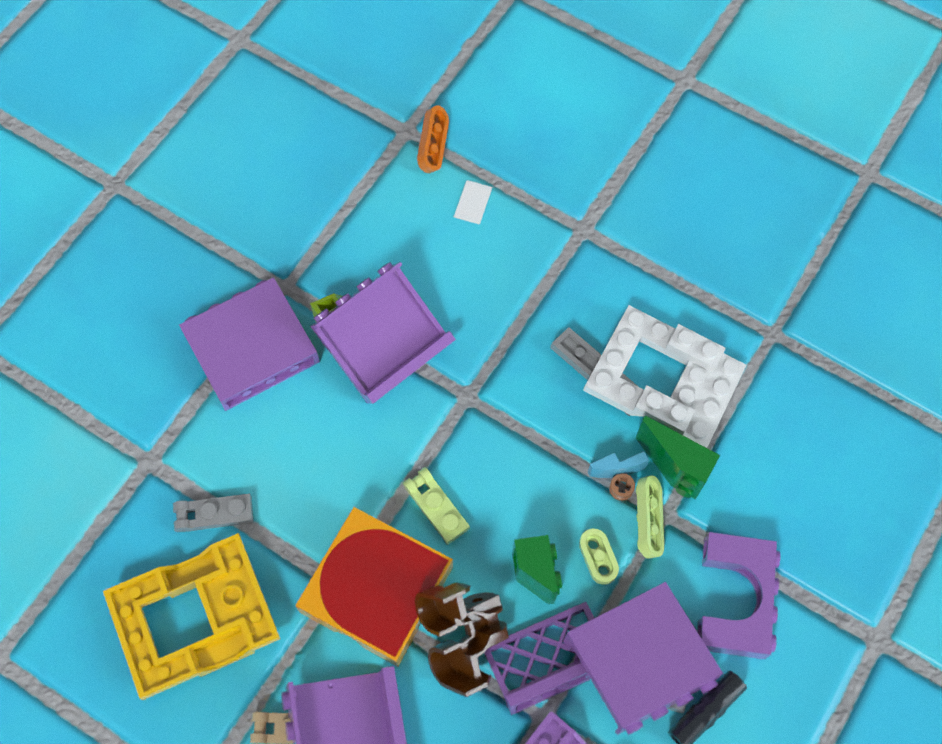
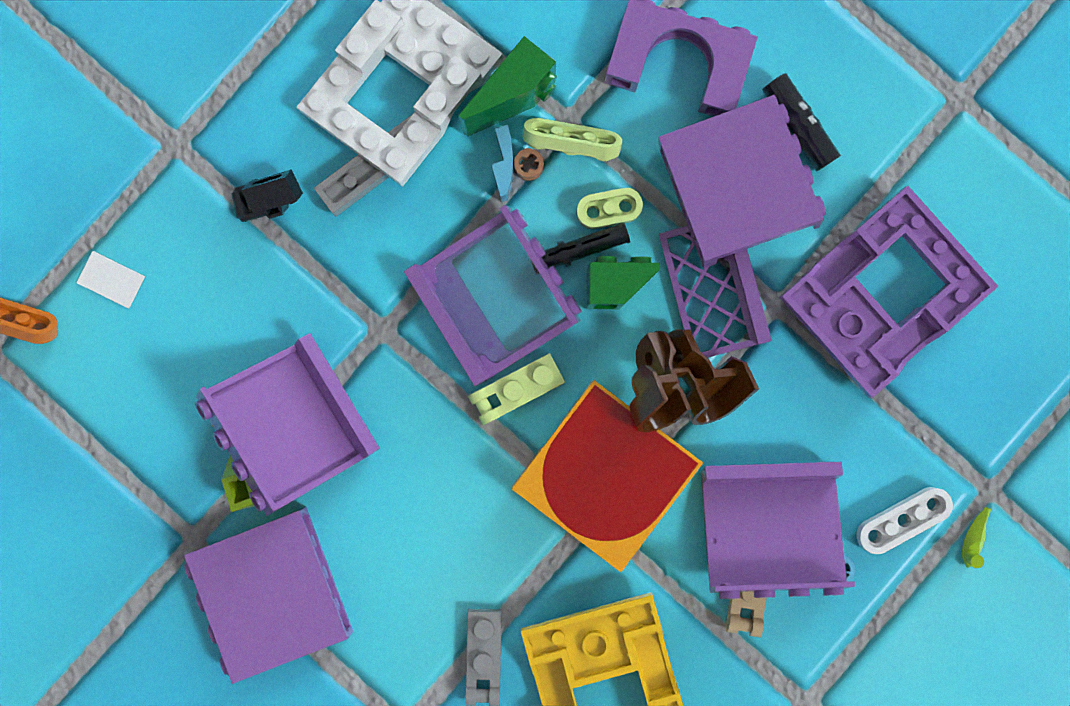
camera: 80 degrees left, 20 degrees up
none -> black piece [231,169,303,222]
none -> clear light blue panel [404,205,582,386]
none -> black pin [531,222,630,275]

